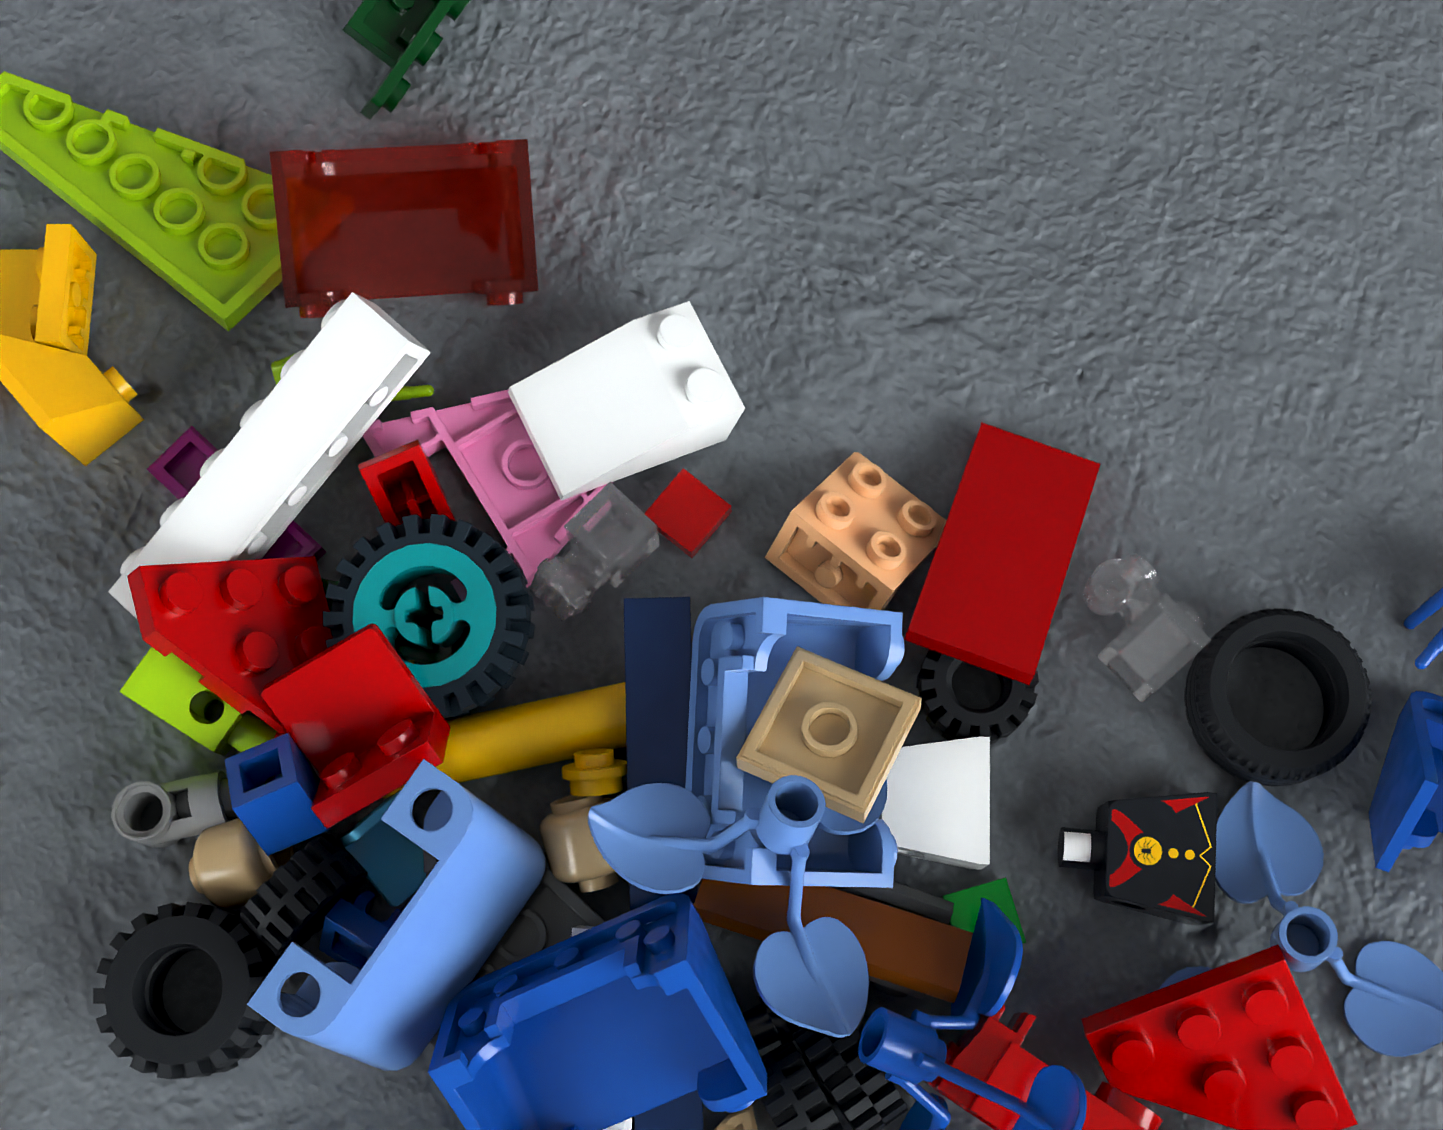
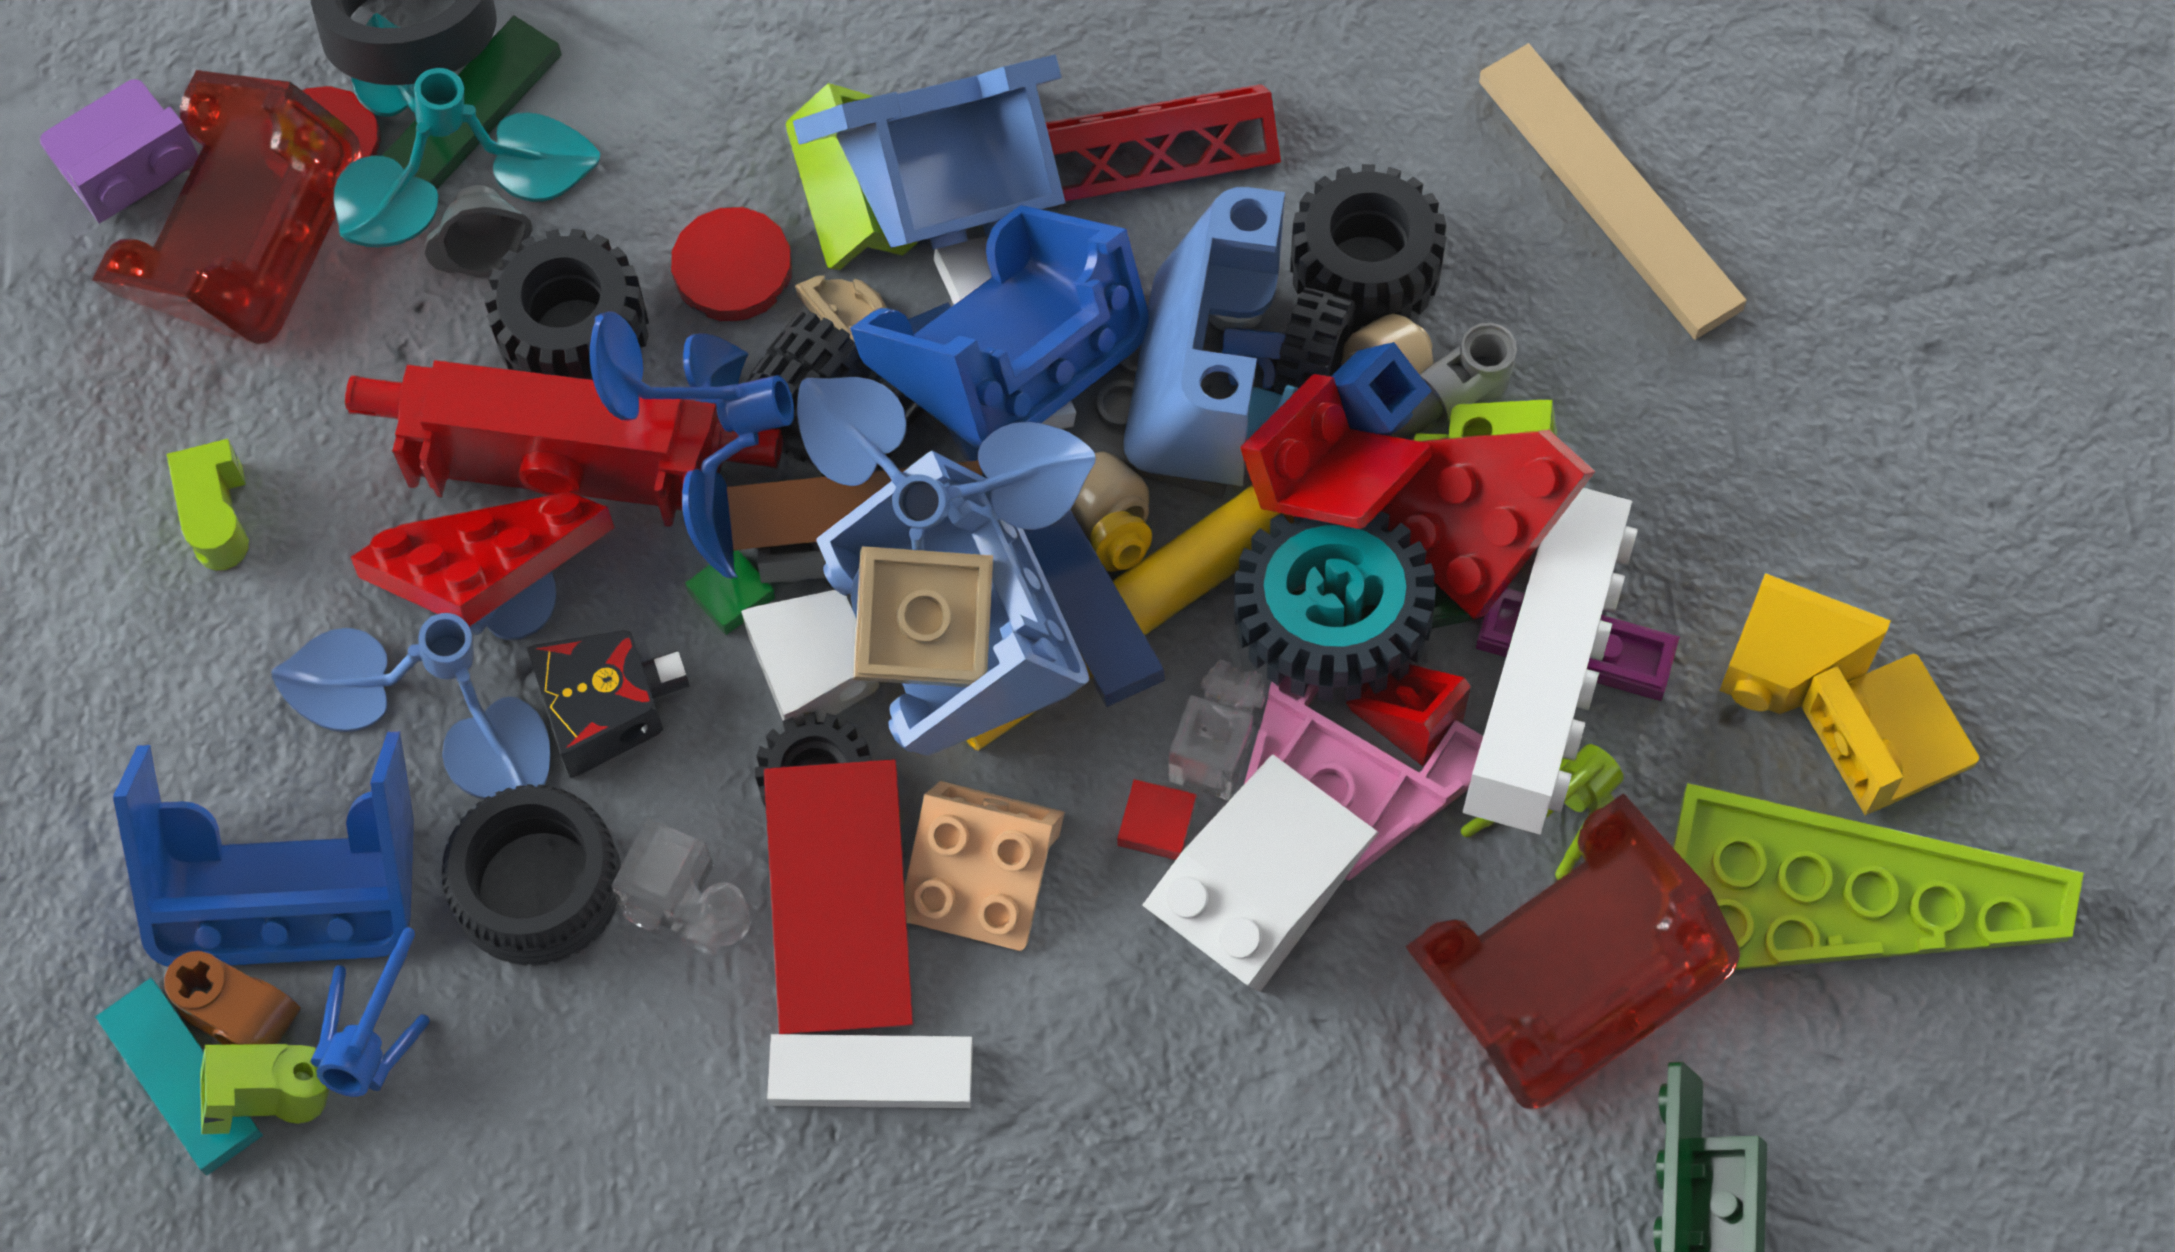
camera: 155 degrees right, 10 degrees down
none -> white tile [767,1034,973,1108]

